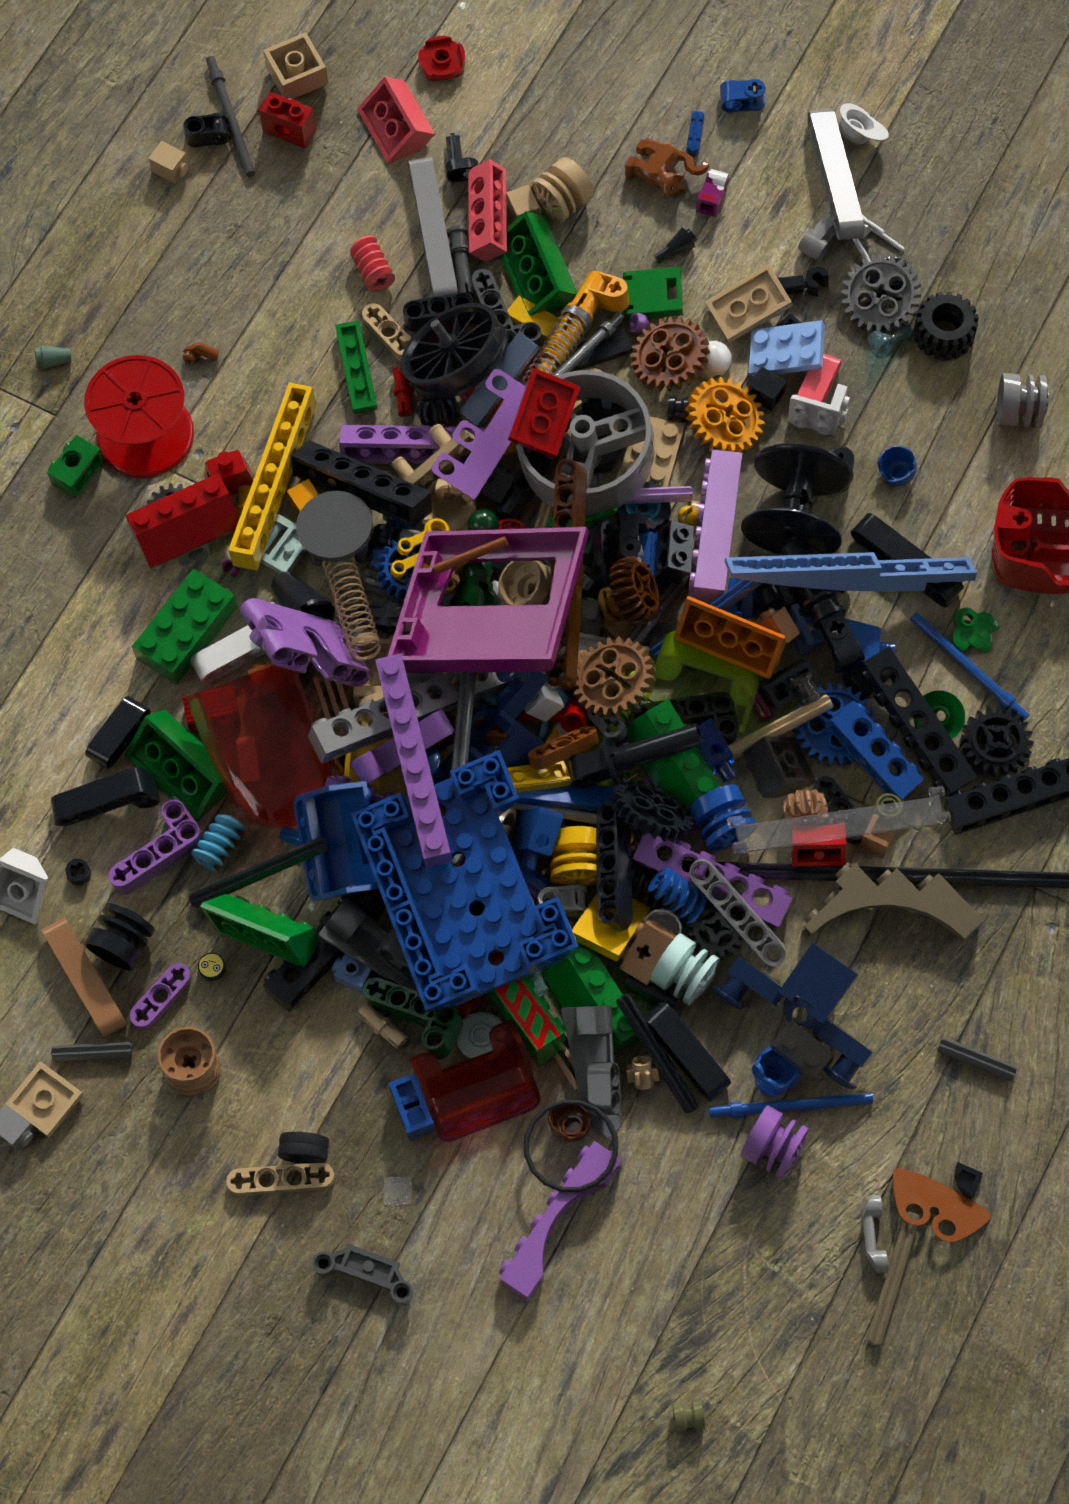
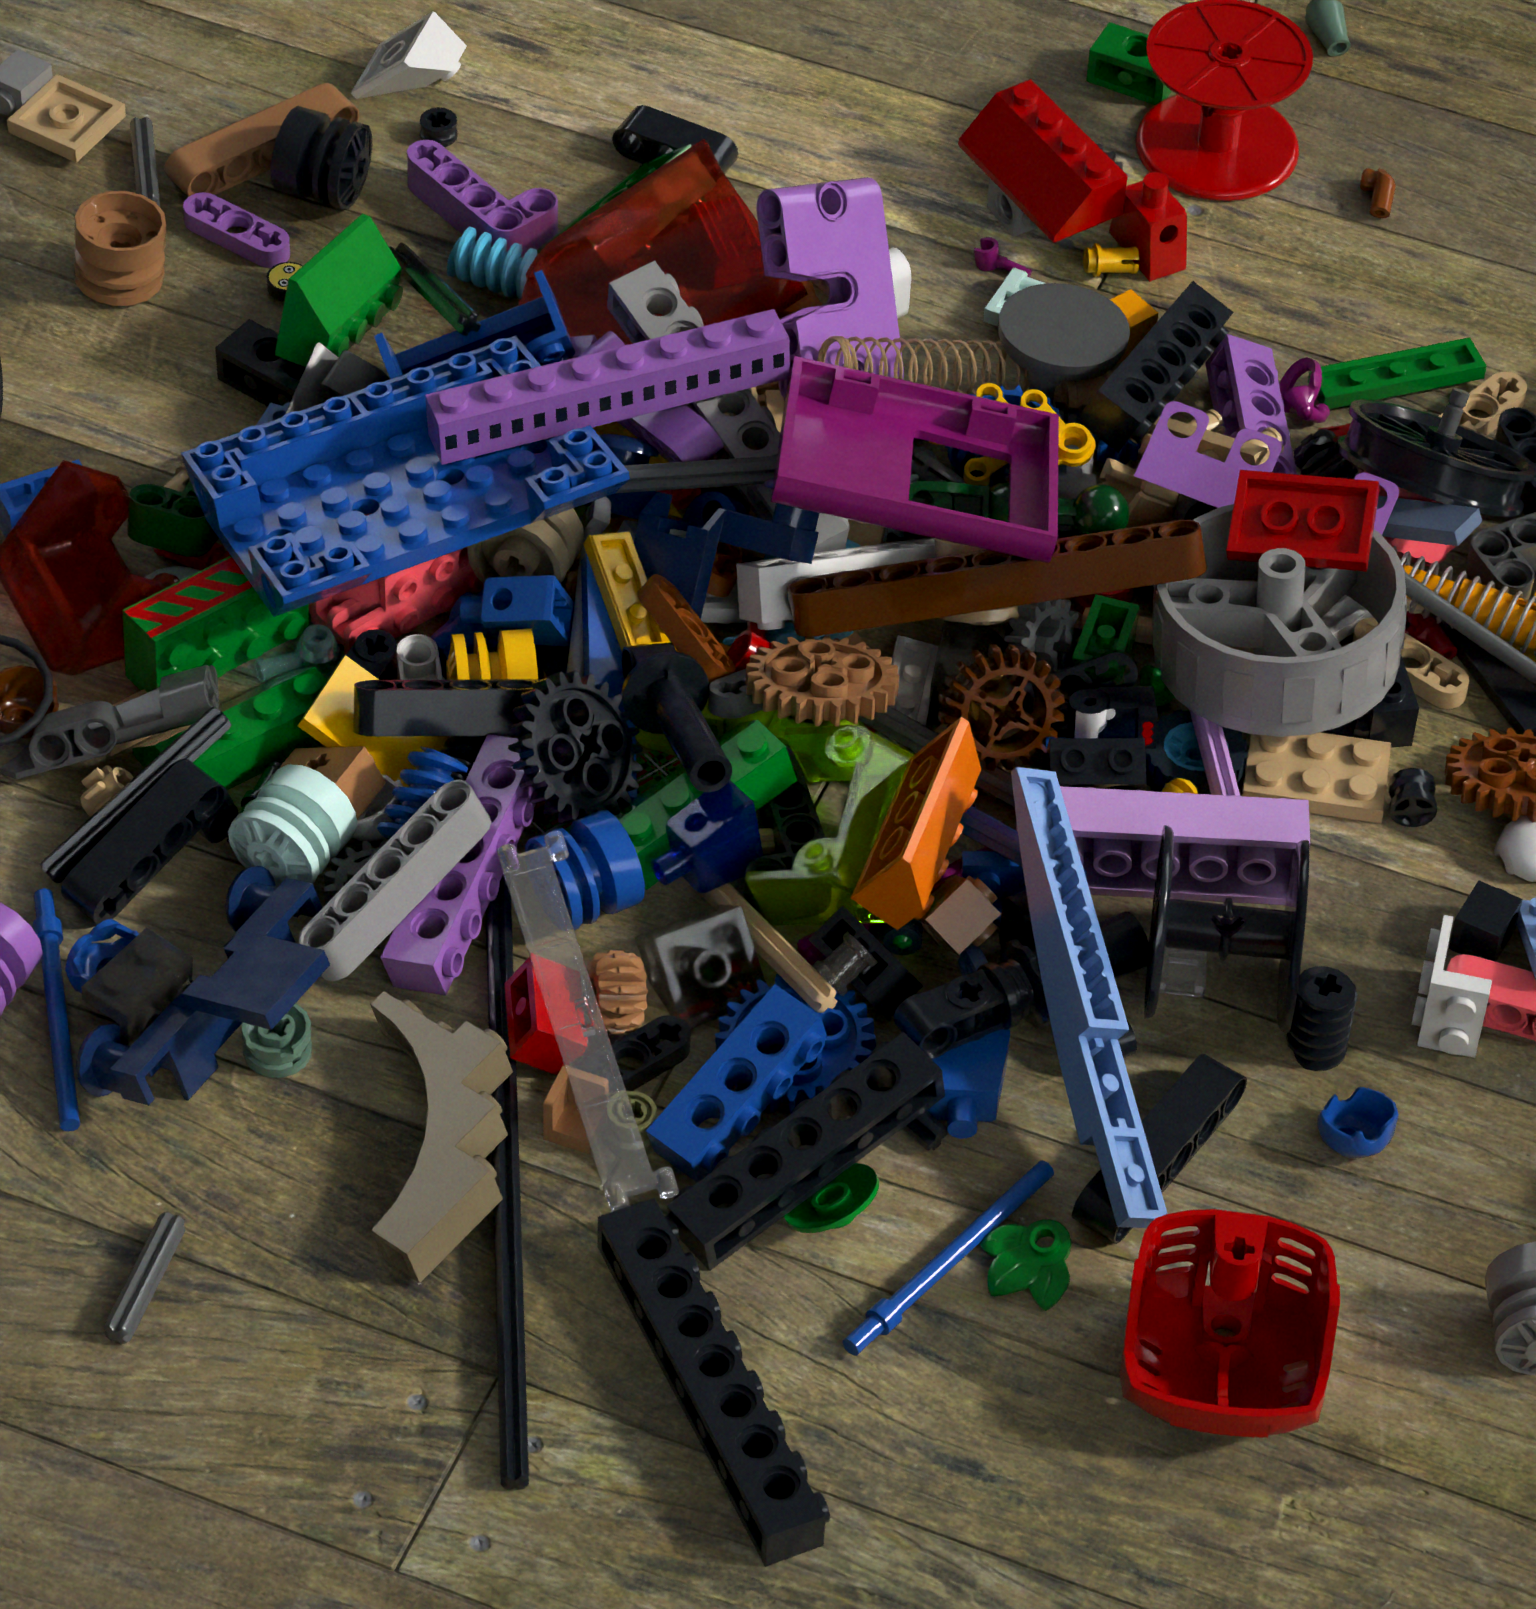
camera: 80 degrees right, 20 degrees down
black beam [50,768,160,826] -> none
green brick [131,569,238,685] -> none
yellow brick [228,382,317,571] -> none
black cone [271,572,335,620] -> none
dark orange bar [433,536,509,575] -> none
light orange gear [685,377,765,453] -> none
black gear [960,706,1034,777] -> none
none -> magenta piece [1279,357,1330,424]

